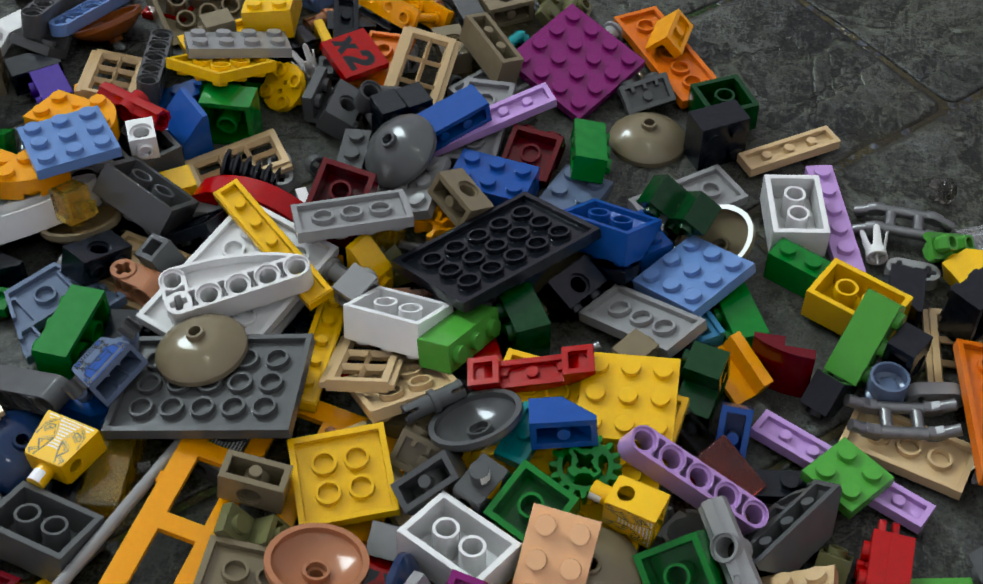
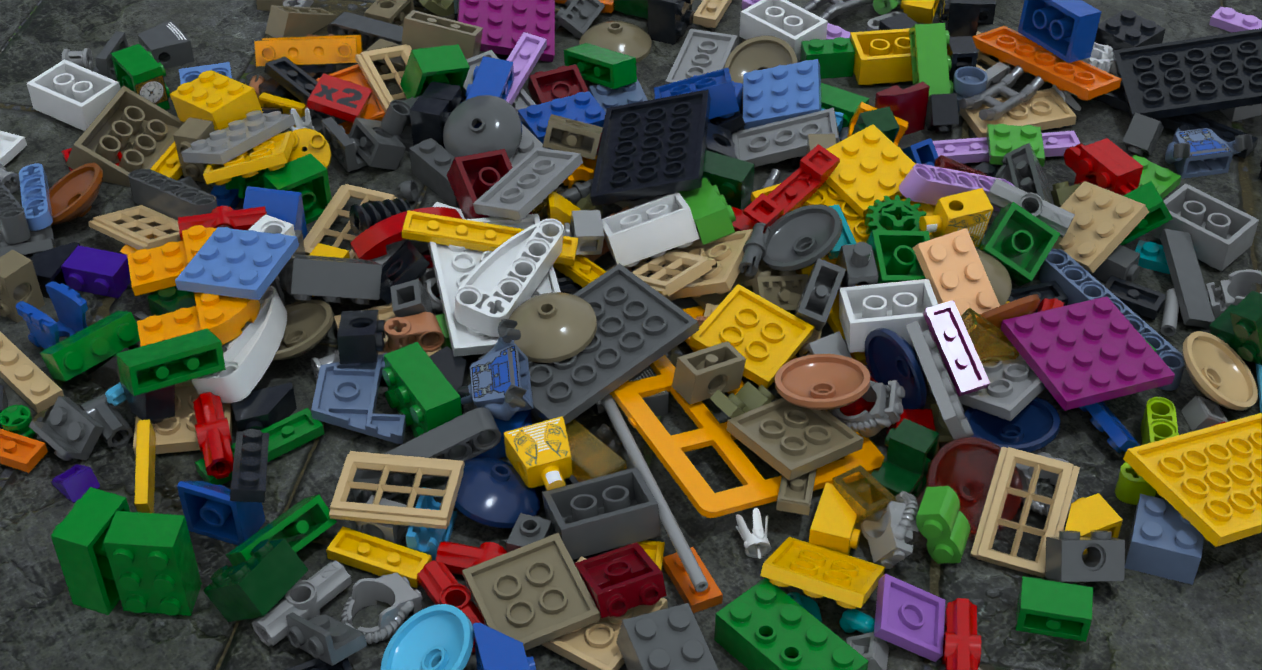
camera: 45 degrees left, 5 degrees down
clear yellow brick [48,179,99,227] -> none
blue slope [528,396,598,450] -> none
dark green brick [637,174,722,237] -> none
white piece [860,224,889,265] -> none
none -> green brick [400,44,470,99]

